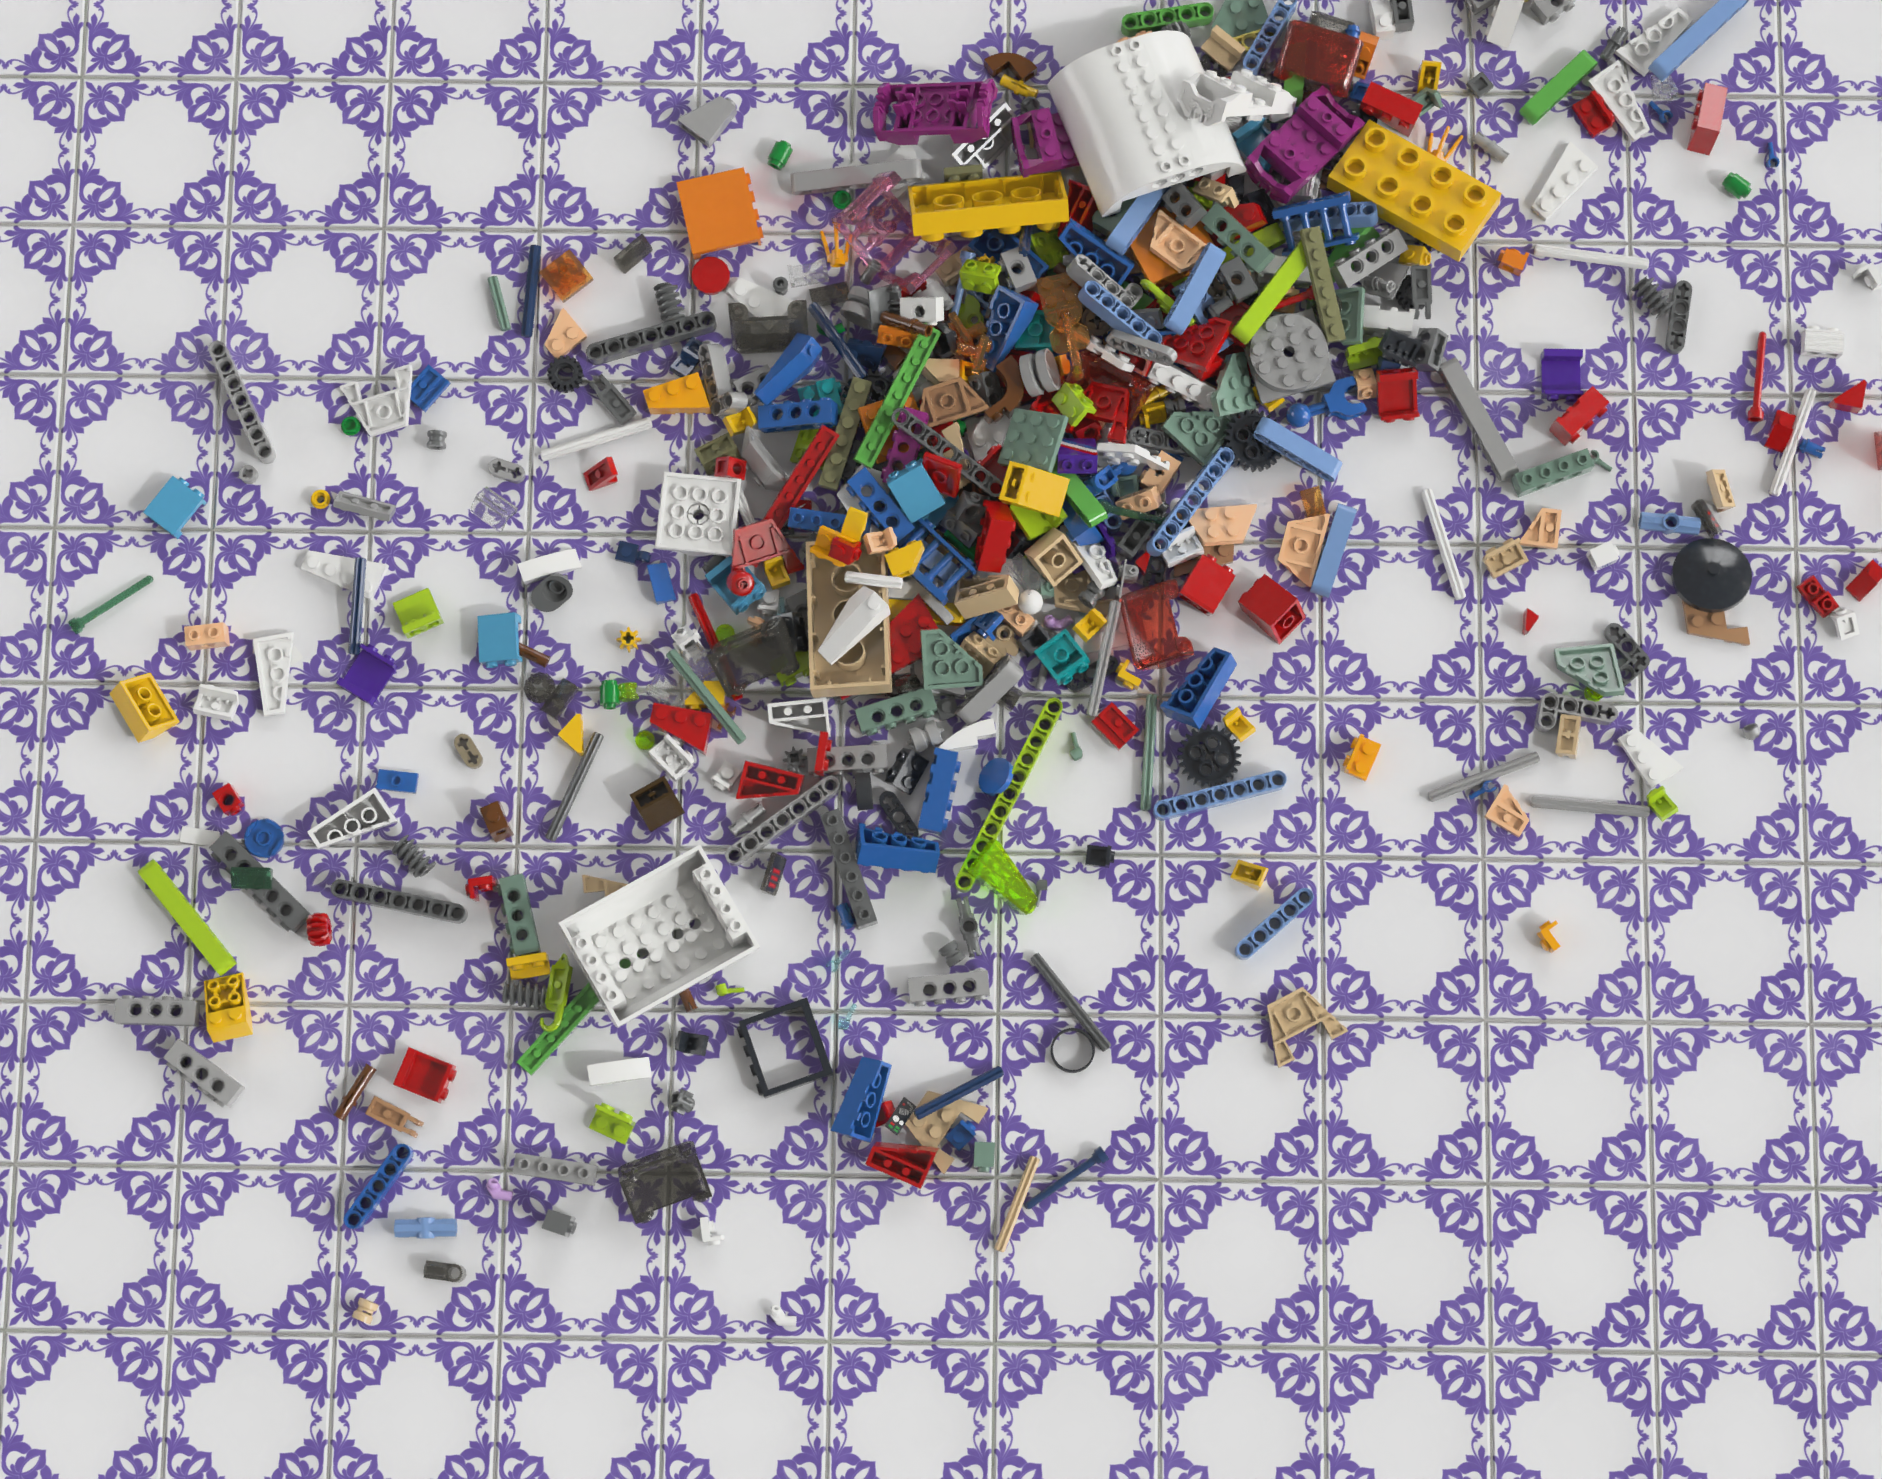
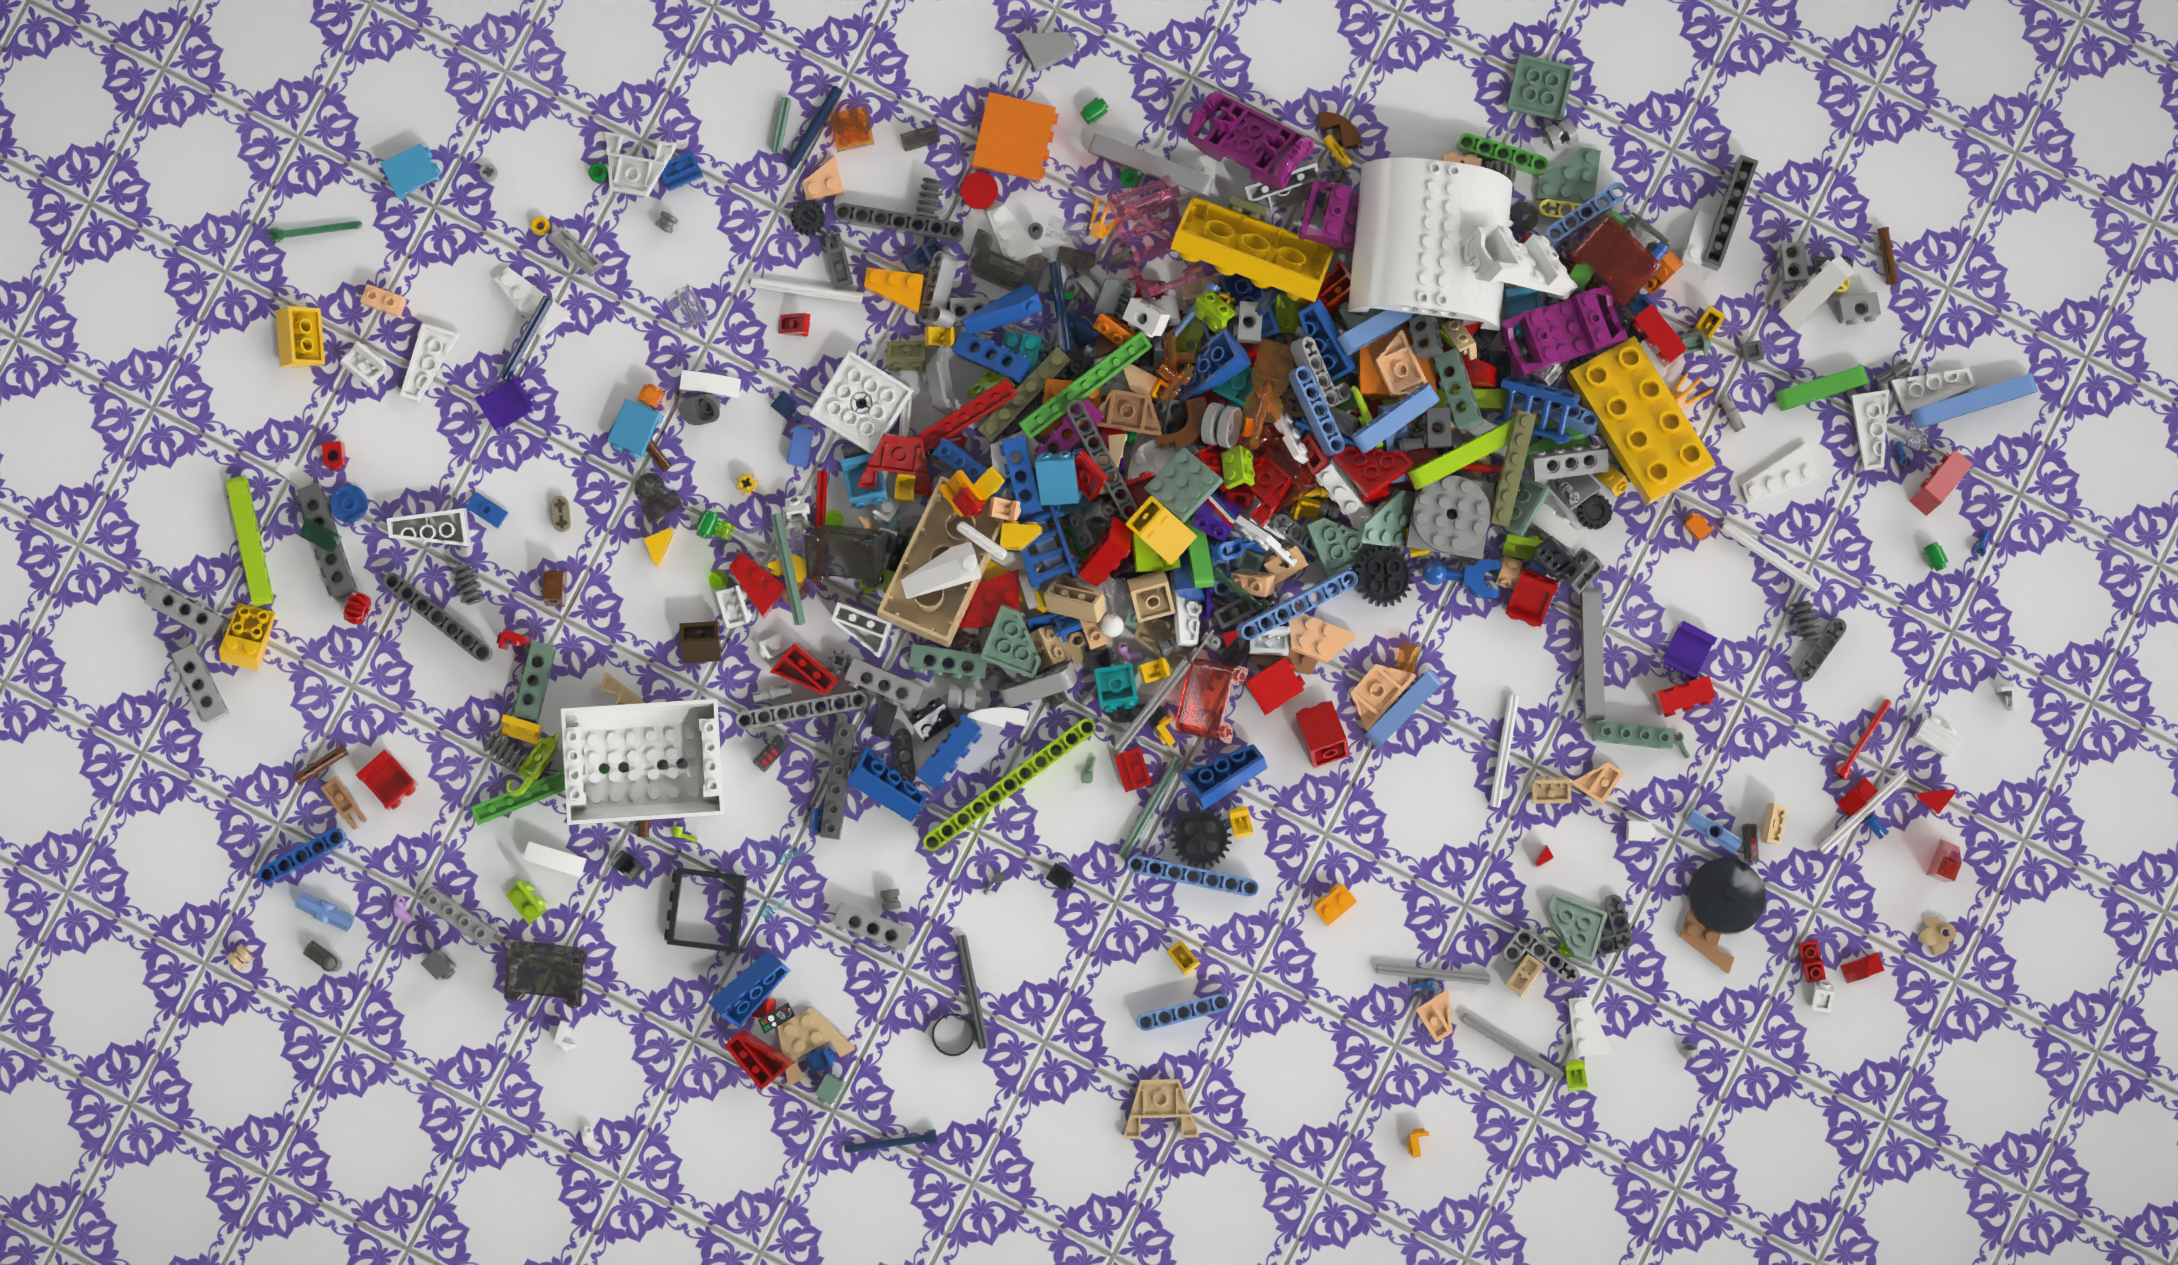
camera: 25 degrees right, 5 degrees up
light grey beam [209,340,276,464] -> none
lime bracket [393,588,444,639] -> none
light grey beam [489,458,526,484] -> none
dark grey axle [546,732,604,842] -> none
dark grey gear [670,1089,695,1115] -> none
red brick [714,456,747,480] -> none
red head [726,569,754,597] -> none
red plate [814,731,832,776] -> none
reddish brown pin [880,311,933,337] -> none
dark blue axle [913,1066,1004,1120] -> none
dark grey pin [956,896,982,958] -> none
clear neon green slope [967,839,1038,915] -> none
blue tile [978,757,1013,796] -> none
tan axle [995,1156,1040,1252] -> none
light grey beam [1106,329,1178,366] -> none
tan panel [1201,25,1246,71] -> none
medium blue beam [1253,417,1343,482] -> none
dark grey hinge [1410,265,1432,319] -> none
red bracket [1572,90,1615,138] -> none
none -> orange brick [637,384,666,410]

